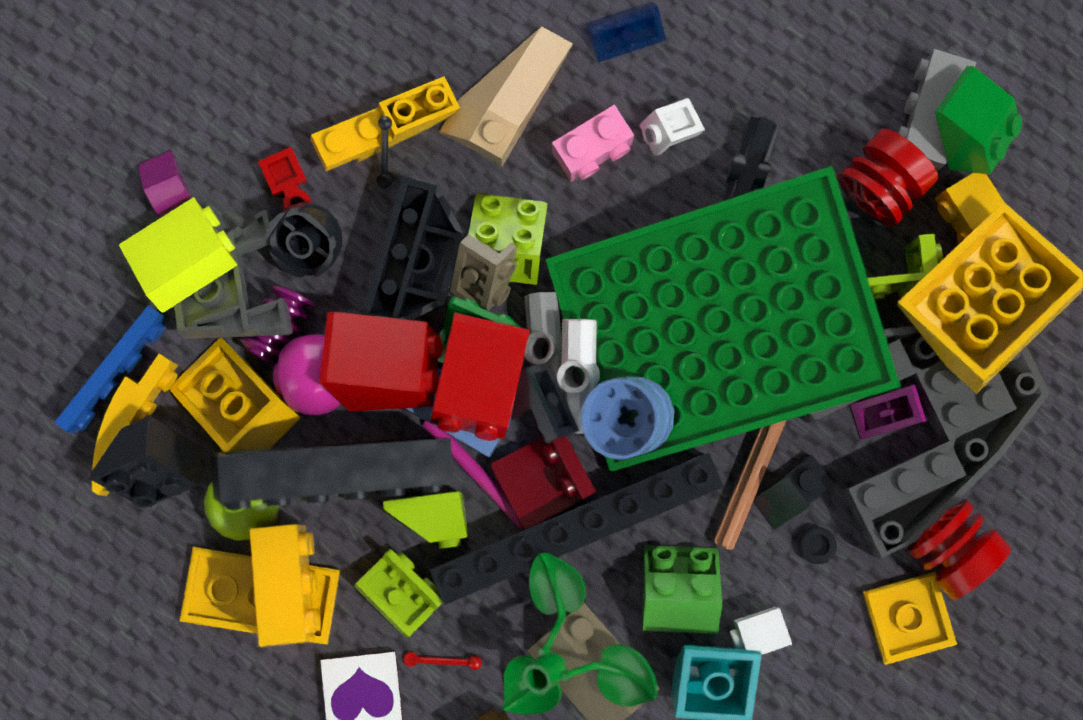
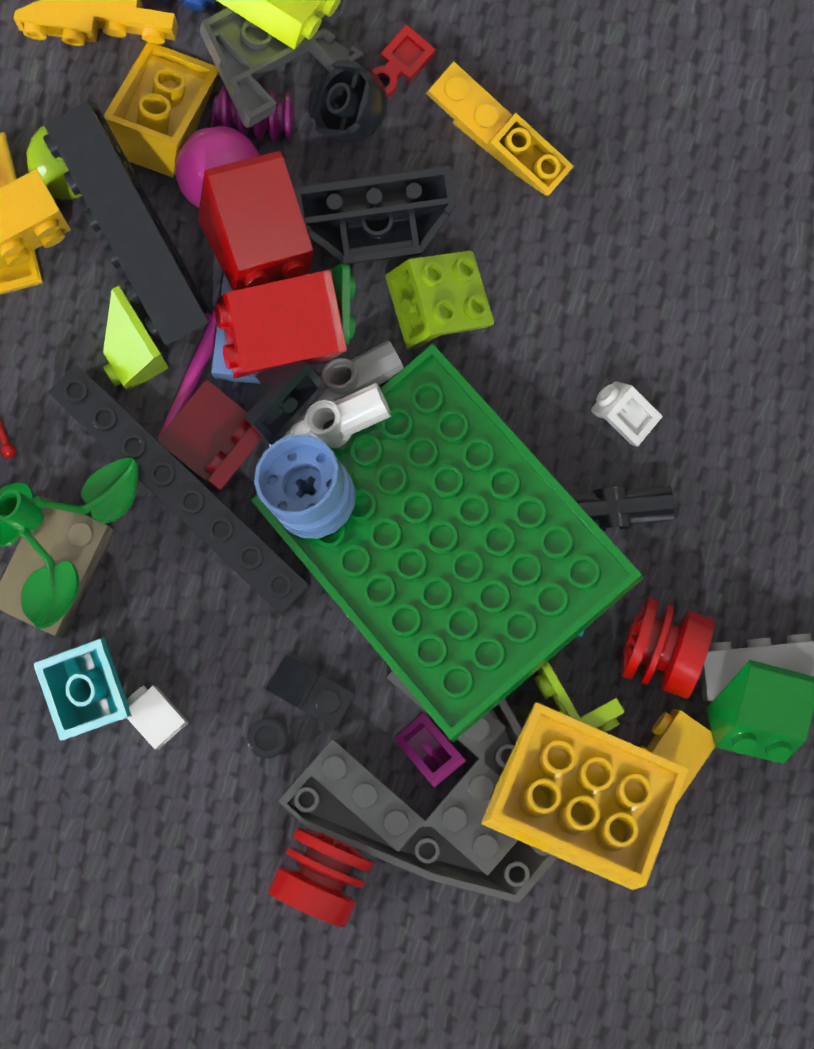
camera: 65 degrees right, 0 degrees up
black slope [90,416,202,508] -> none
lime bracket [354,549,443,639] -> none
black hinge [377,116,393,188] -> none
tan wedge [439,26,573,167] -> none
dark tan bracket [450,235,518,311] -> none
bright pink brick [552,104,634,182] -> none
clear blue slope [585,2,666,62] -> none
bright green slope [642,545,722,634] -> none
nougat axle [714,421,786,550] -> none
yellow tile [862,572,957,665] -> none

